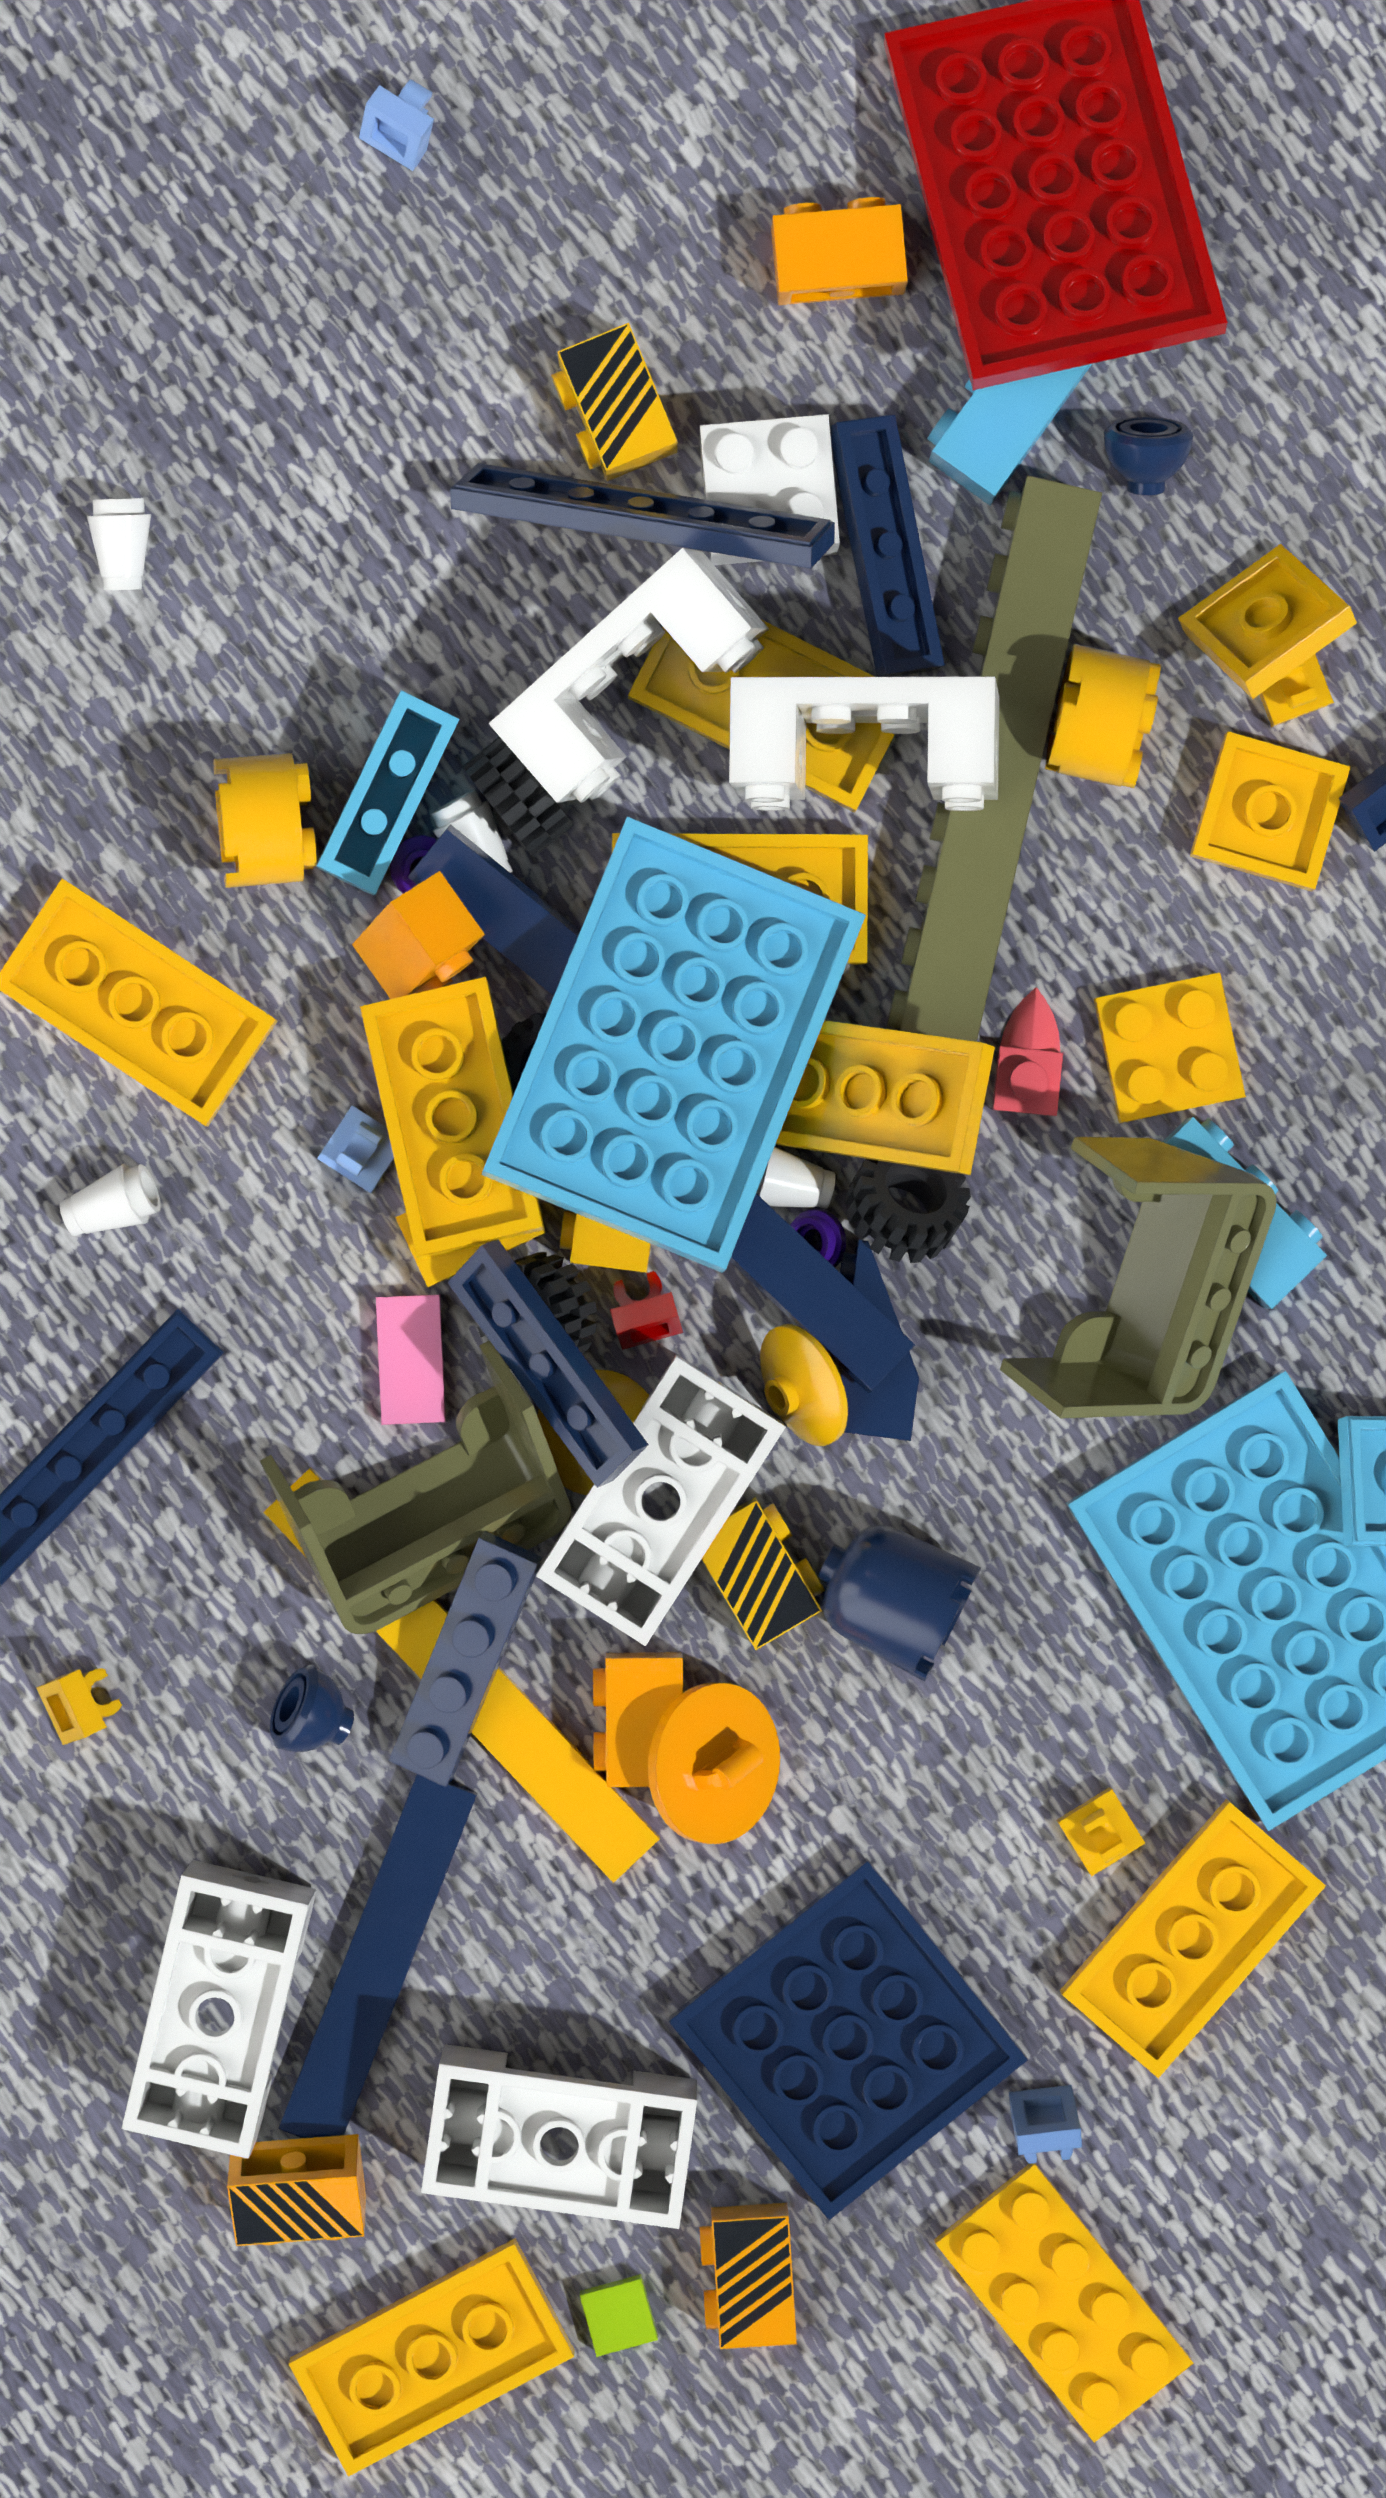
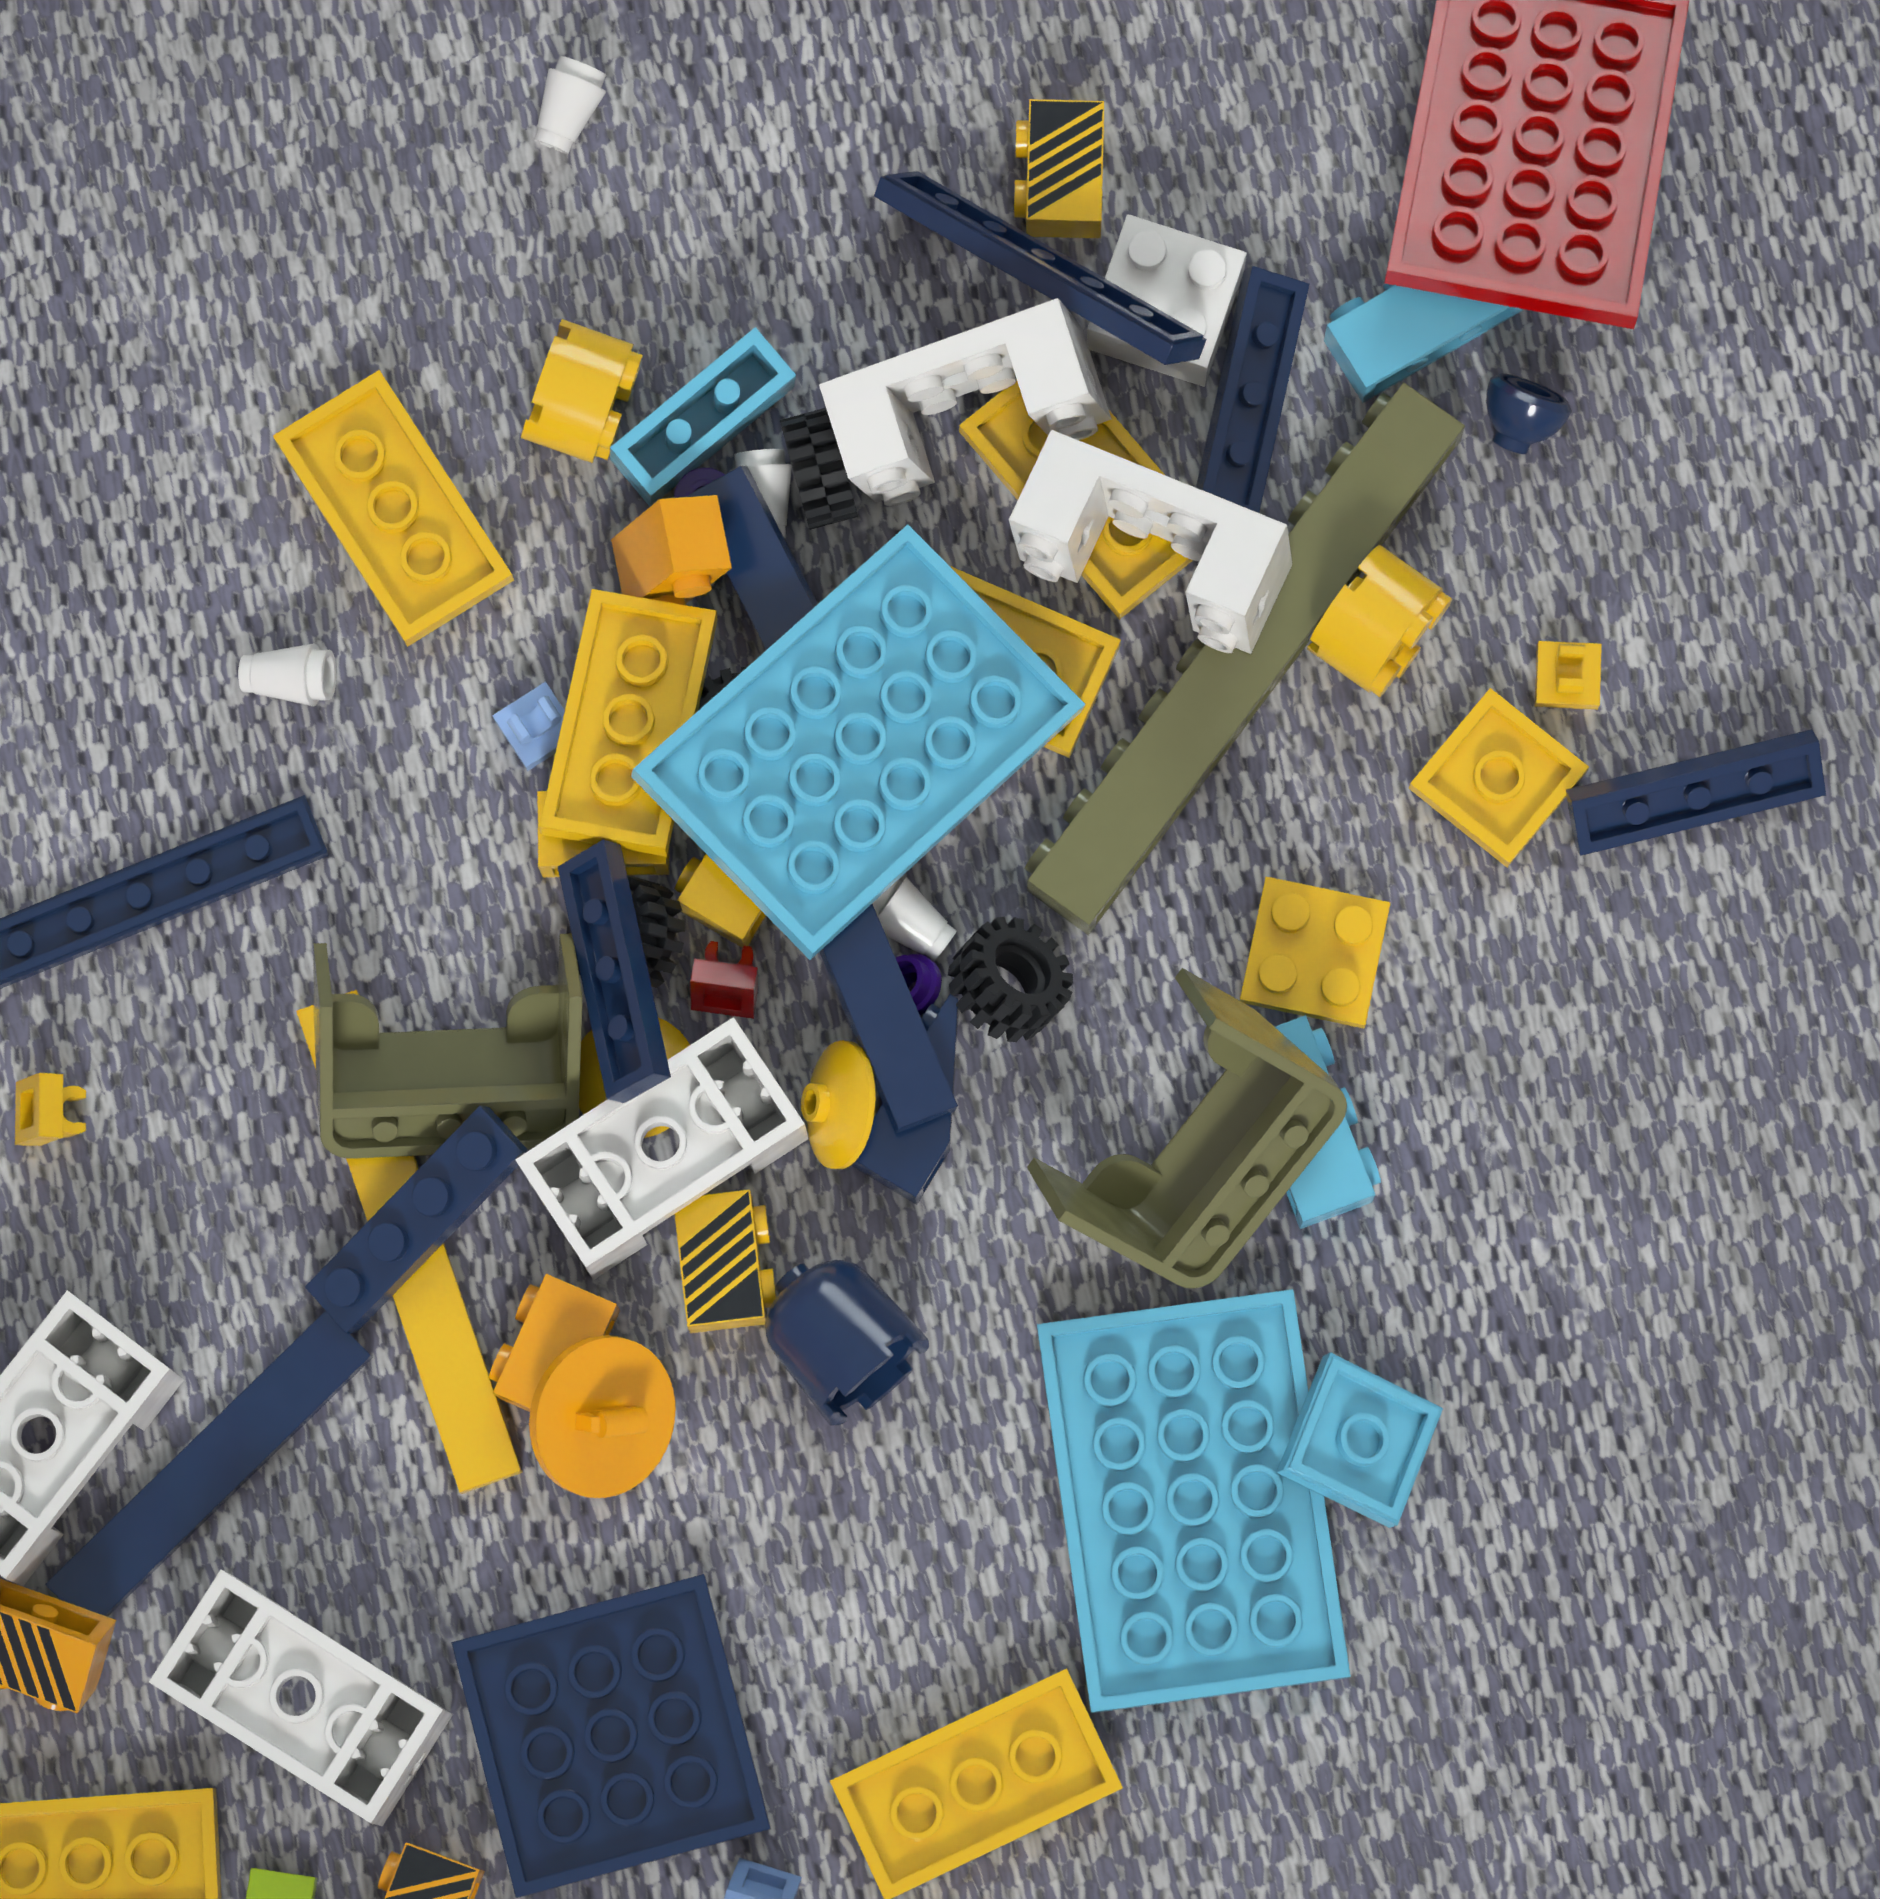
camera: 25 degrees right, 10 degrees down
dark blue brick [270,1664,354,1752] -> none
bright pink tile [376,1294,446,1425] -> none
light orange brick [771,197,908,305] -> none
yellow plate [776,1020,995,1175] -> none
coral plate [992,987,1063,1116] -> none
yellow tile [1057,1787,1145,1877] -> none
yellow plate [1178,544,1357,699] -> none

